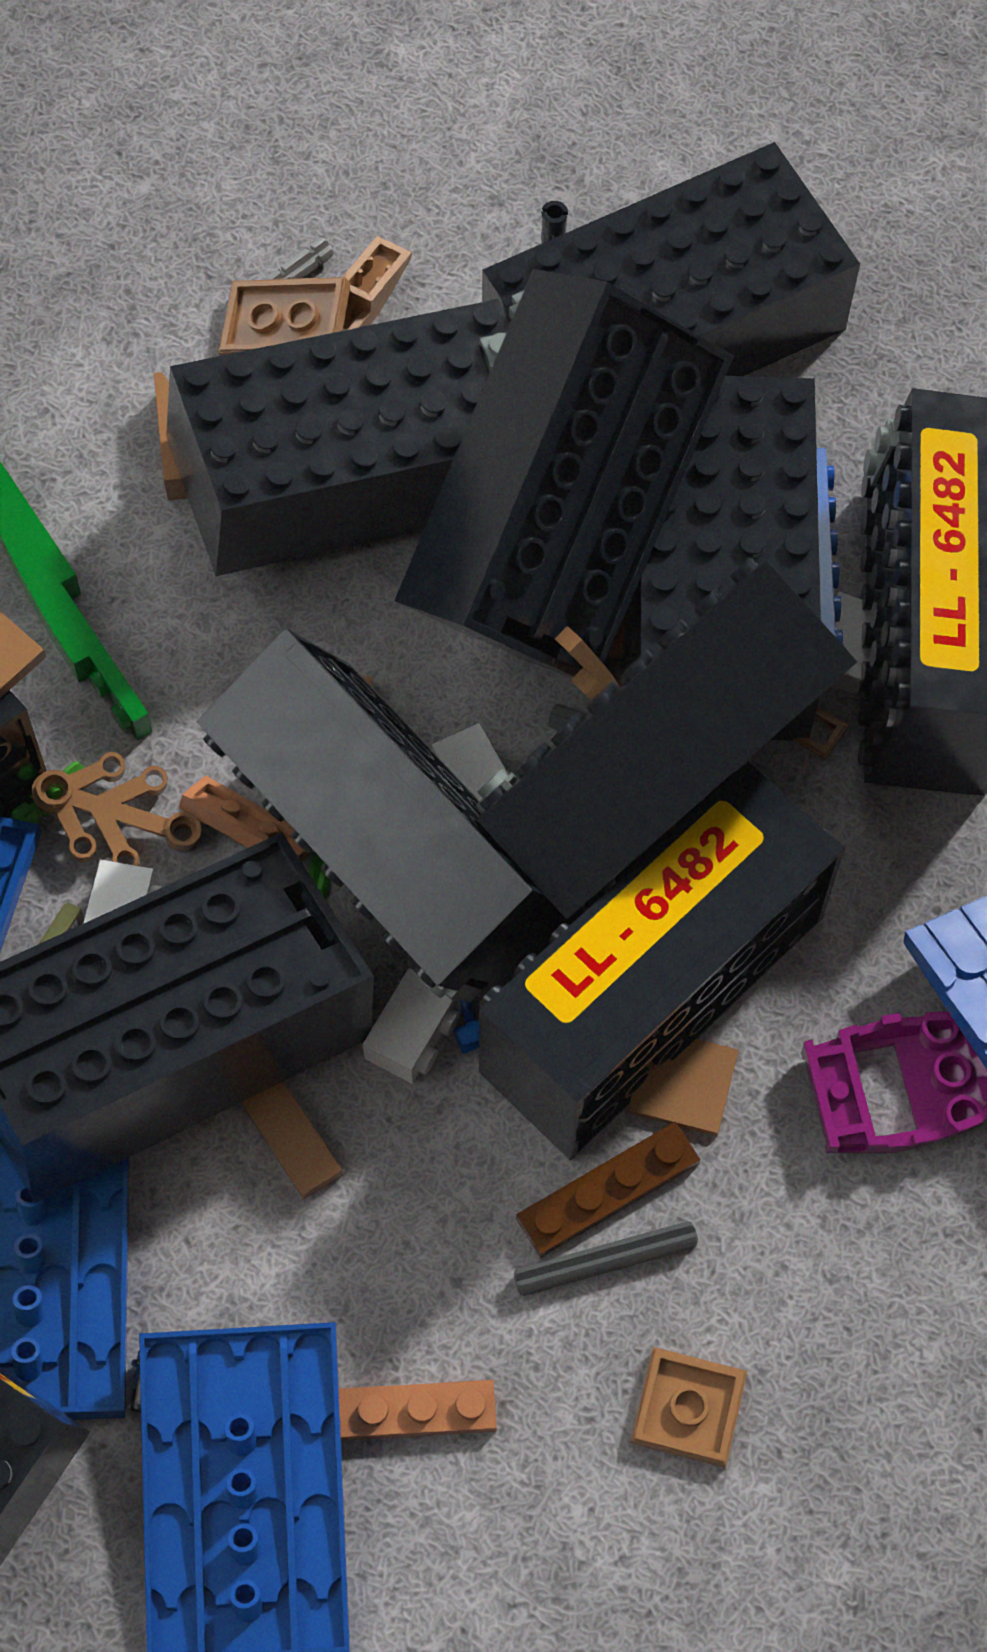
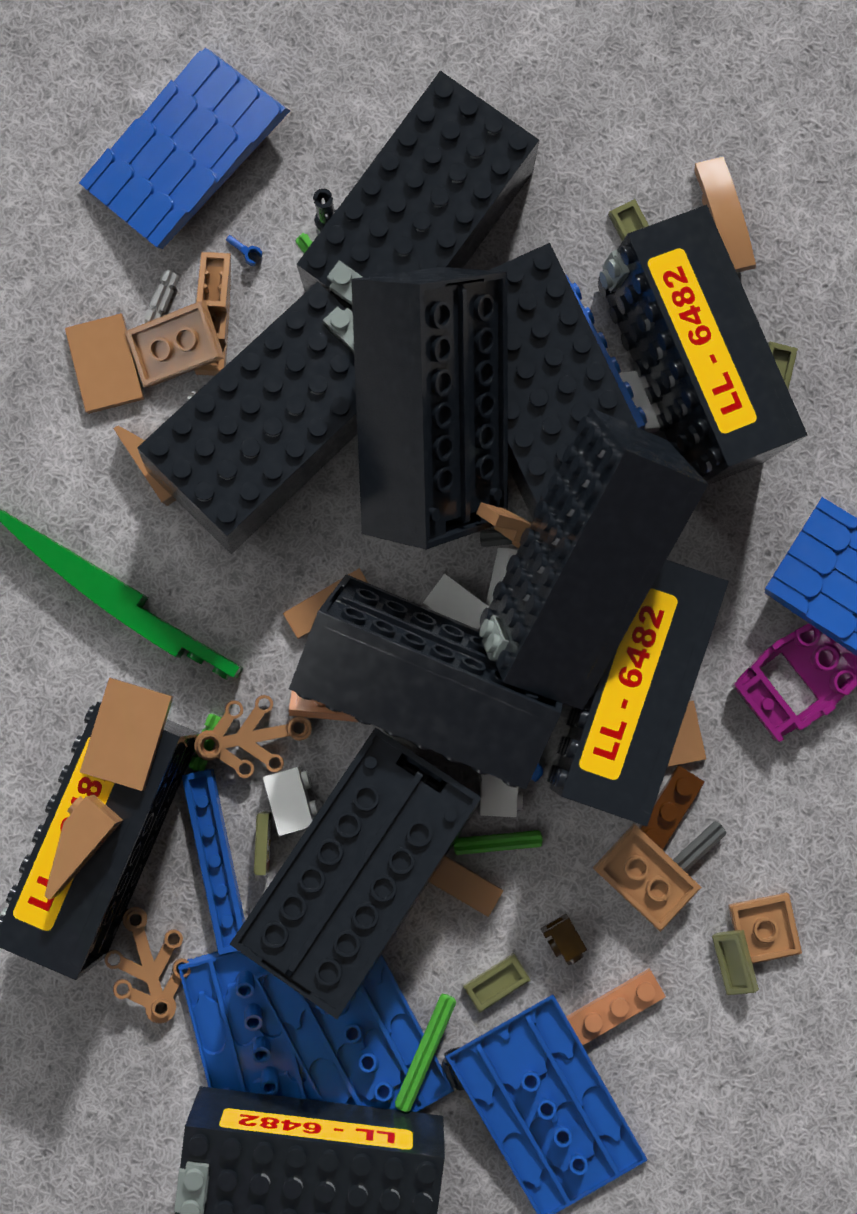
camera: 25 degrees left, 20 degrees up
none -> medium nougat tile [65,313,145,414]
none -> blue piece [79,48,290,249]
none -> blue hand [226,235,262,266]
none -> bright green axle [395,993,456,1112]
none -> bright green axle [454,830,543,855]
none -> olive tile [463,953,530,1013]
none -> dark brown brick [540,914,587,965]
none -> medium nougat tile [593,823,702,932]
none -> olive tile [712,930,759,995]

